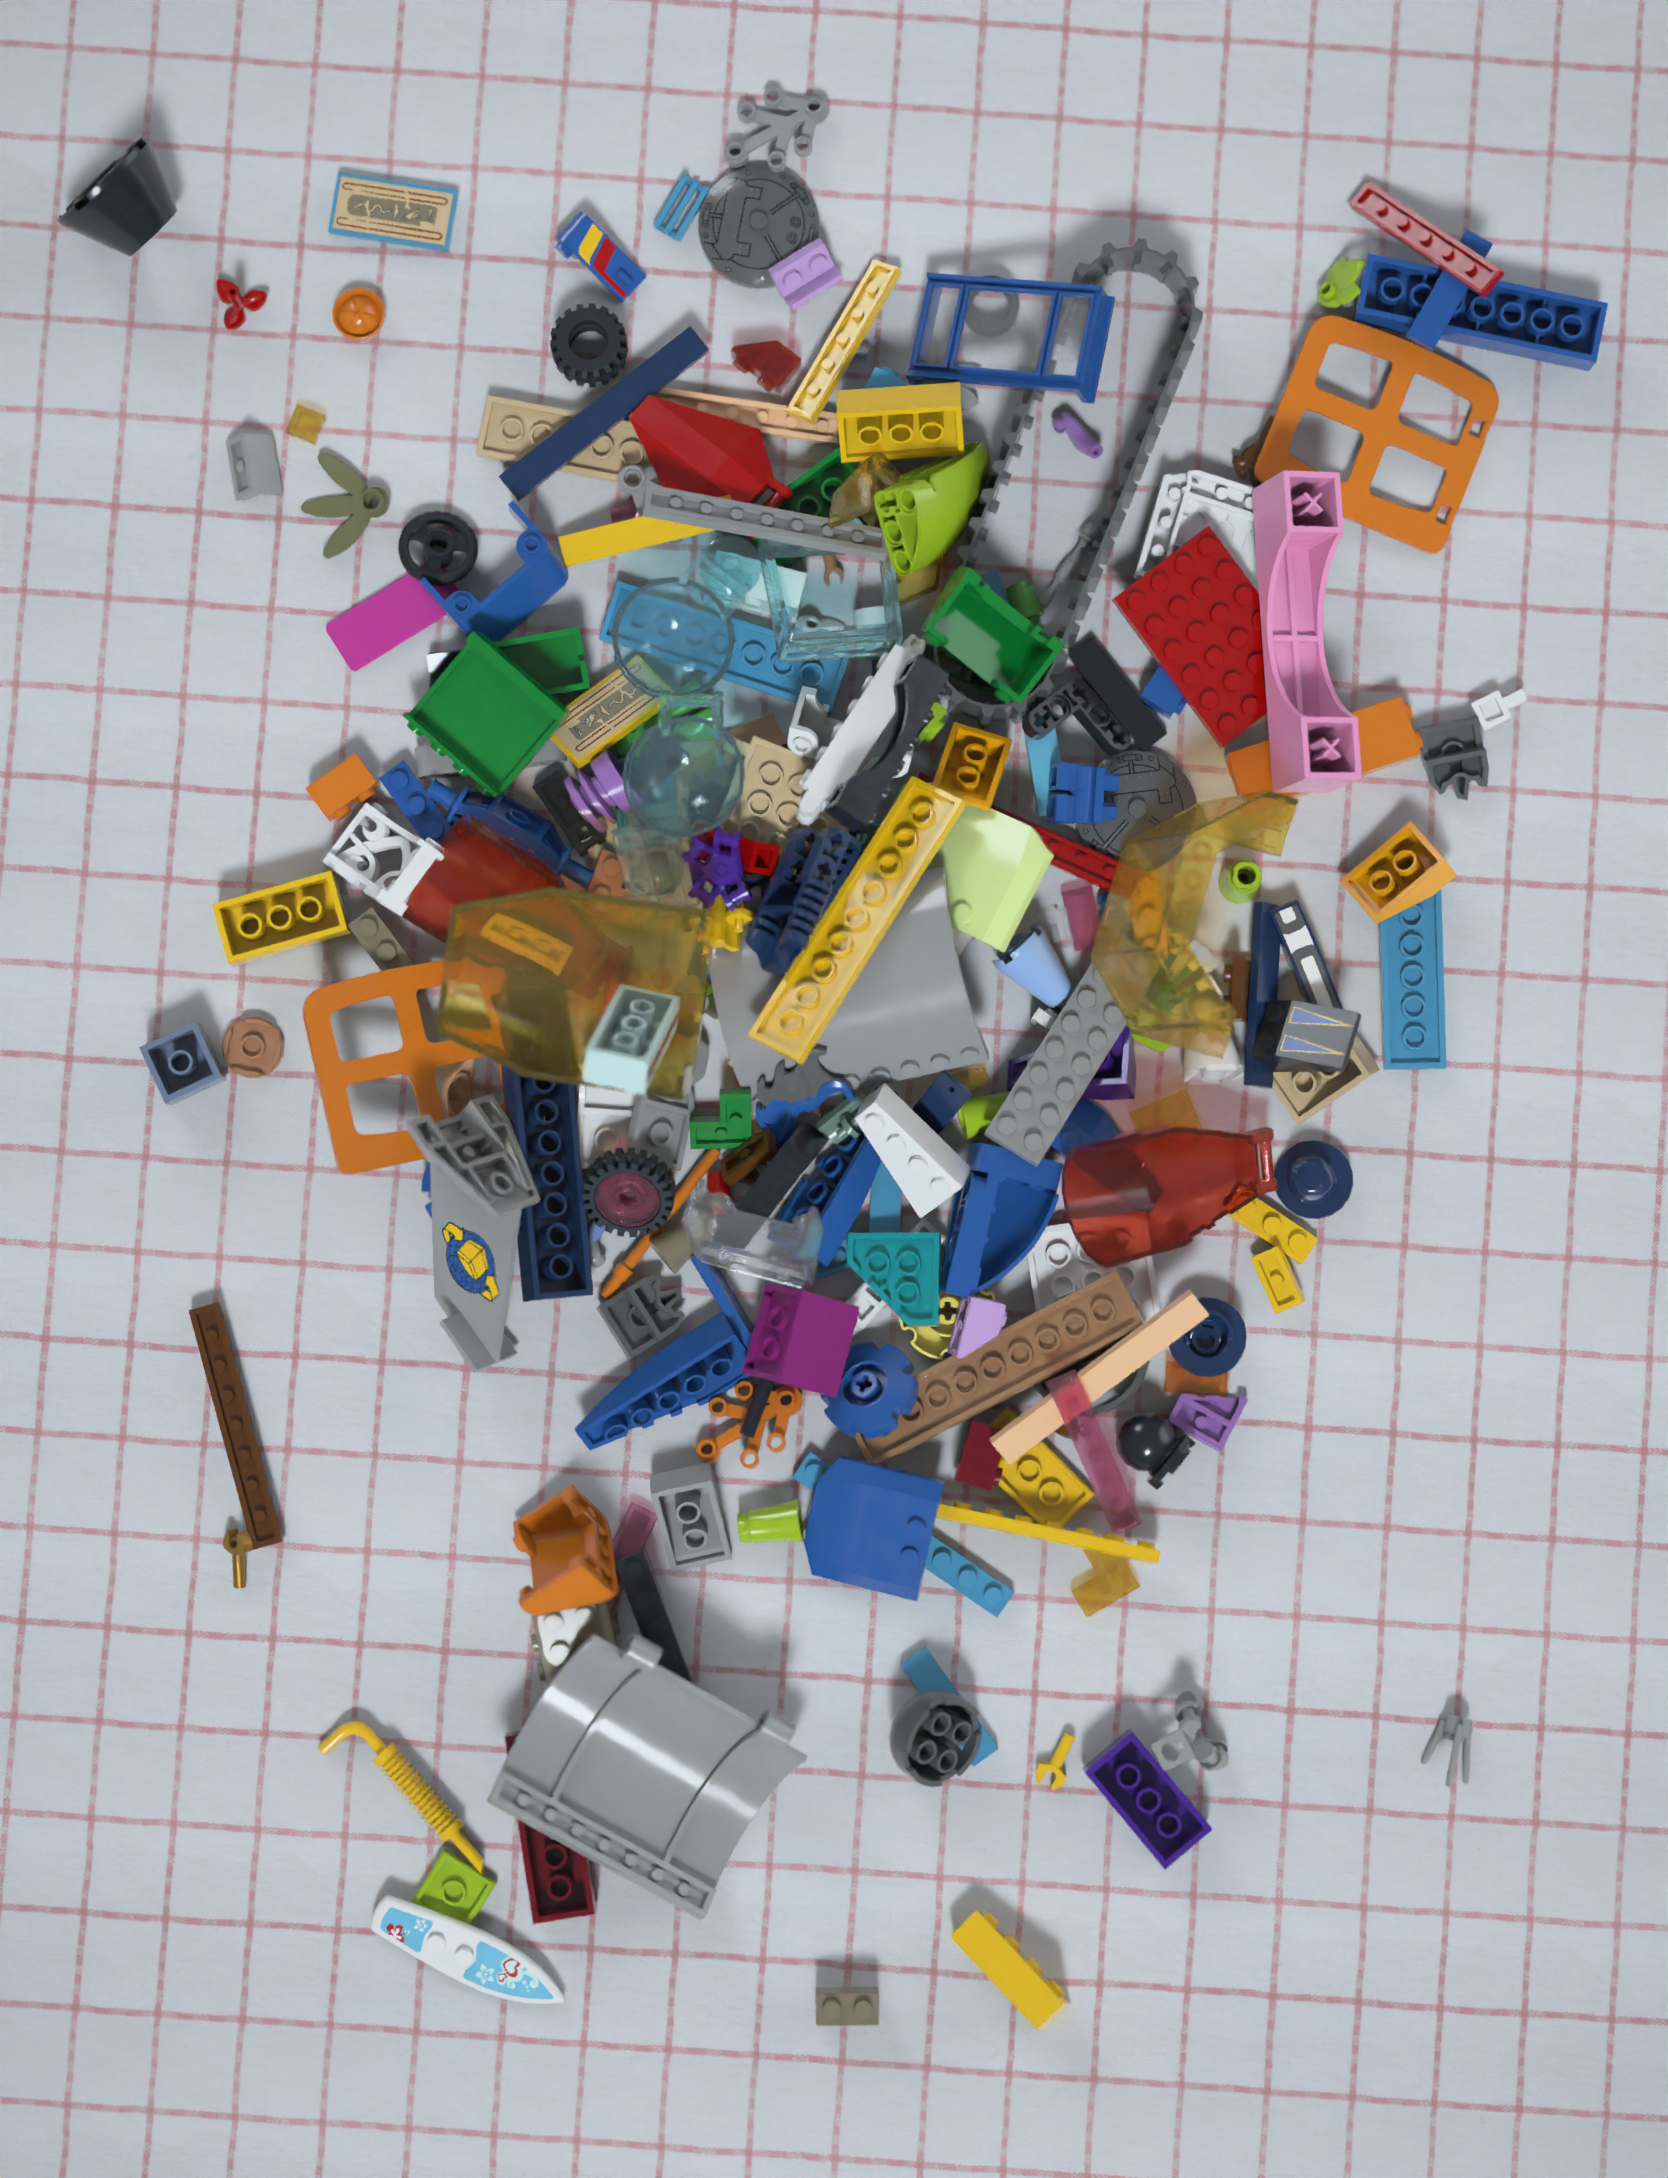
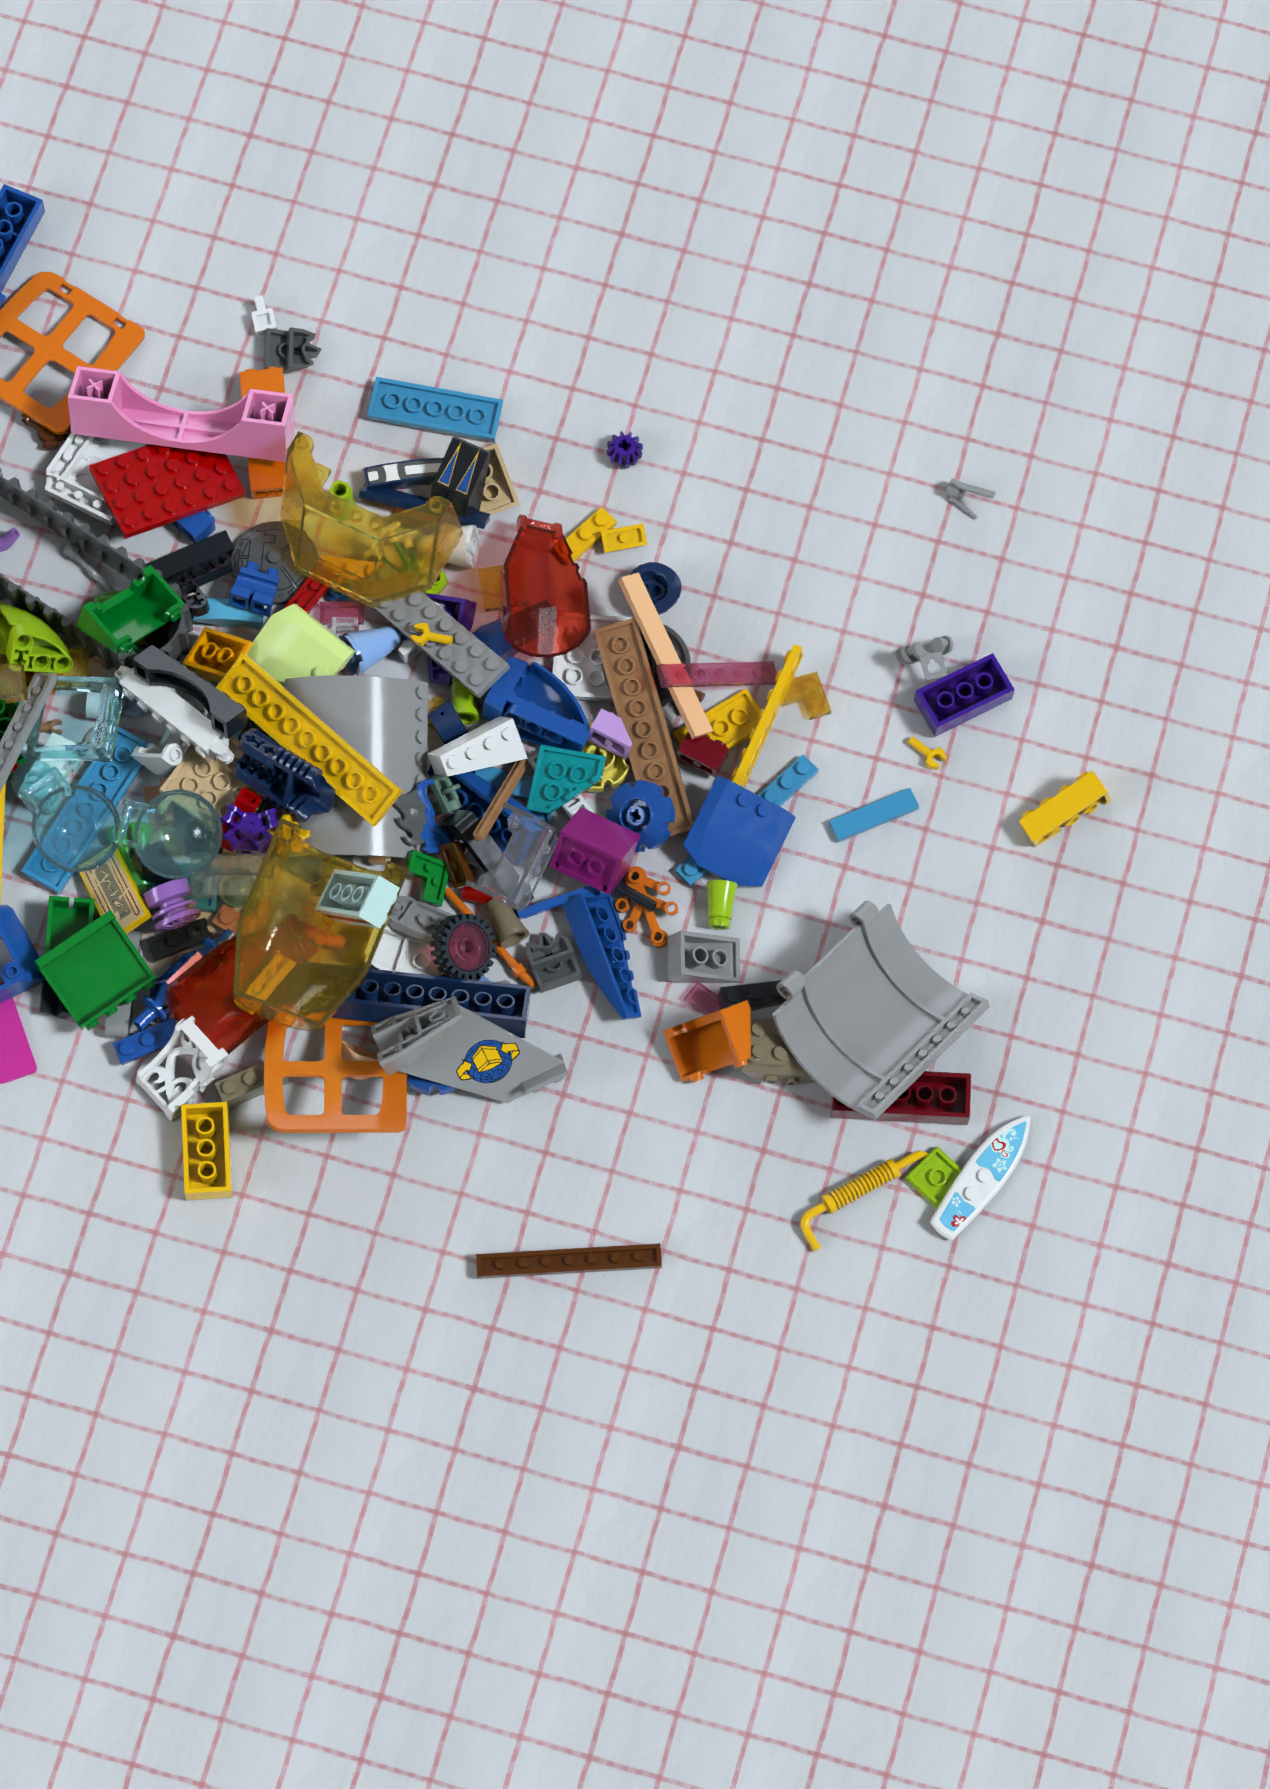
camera: 75 degrees left, 15 degrees down
sand blue brick [139,1021,227,1105] -> none
nougat tile [222,1017,284,1078] -> none
pearl gold bar [223,1528,253,1588] -> none
orange brick [305,753,380,822] -> none
dark tan brick [816,1987,879,2026] -> none
dark grey cylinder [889,1689,982,1787] -> none
black tile [1116,1410,1196,1490] -> none
clear orange plate [1164,1361,1228,1396] -> none
medium lavender wing [1167,1394,1248,1452] -> none
dark blue hat [1274,1140,1353,1219] -> none
light orange slope [1340,821,1457,924] -> none
none -> yellow bar [410,623,453,647]
none -> medium nougat axle [473,759,529,842]
none -> dark purple gear [606,431,643,469]

